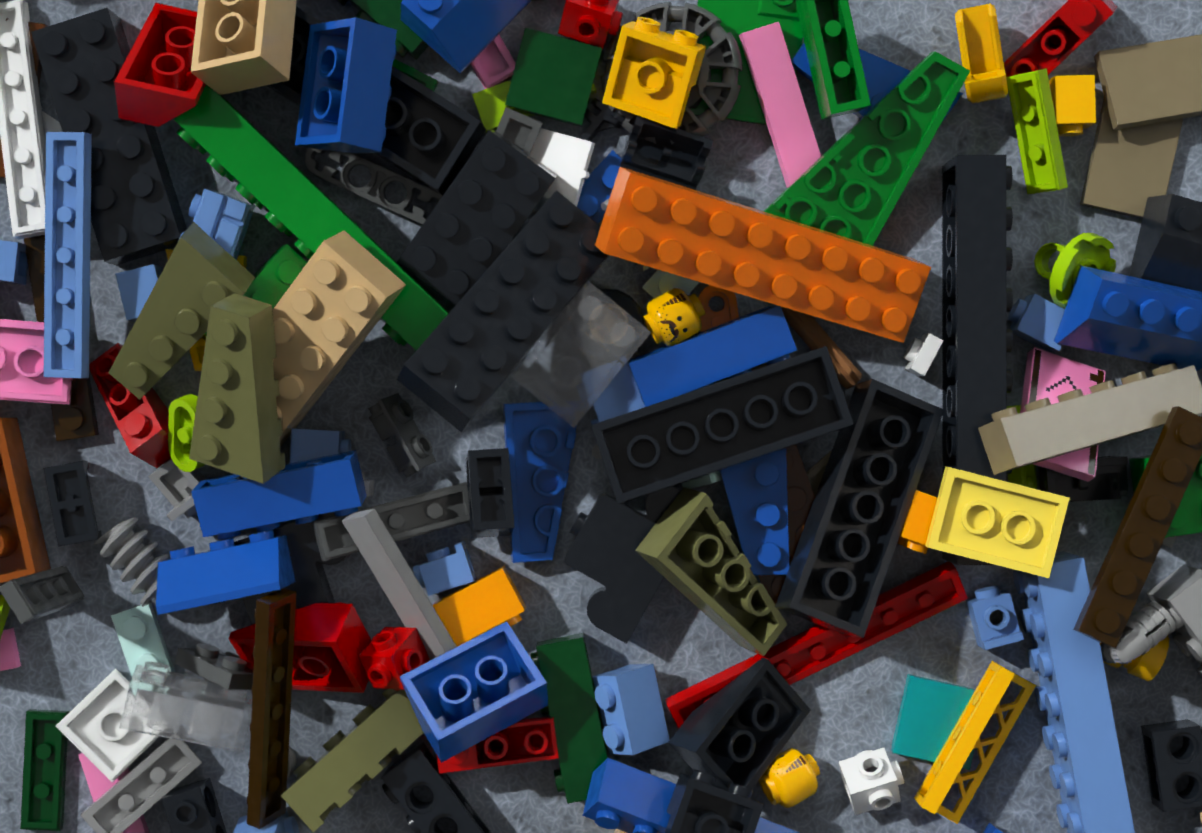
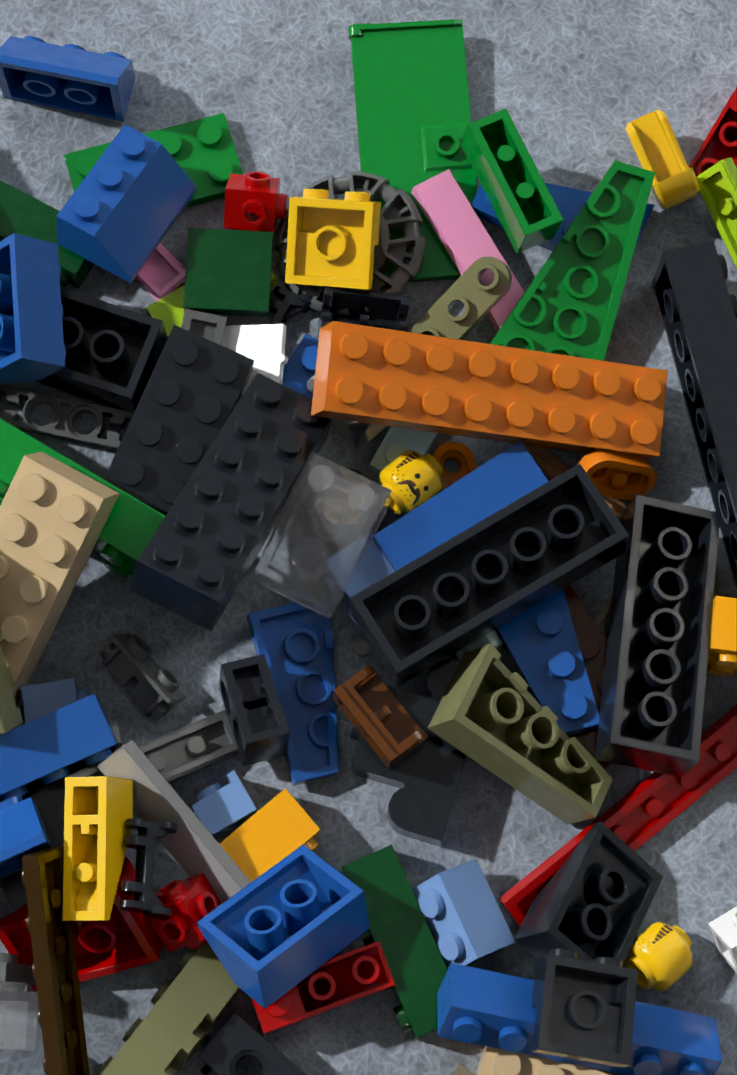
camera: 15 degrees left, 15 degrees down
white plate [904,333,944,377] -> none
none -> yellow slope [62,776,133,921]
none -> black piece [120,819,177,919]
none -> reddish brown hinge [333,665,428,769]
none -> olive plate [410,257,512,340]
none -> orange plate [578,449,657,501]

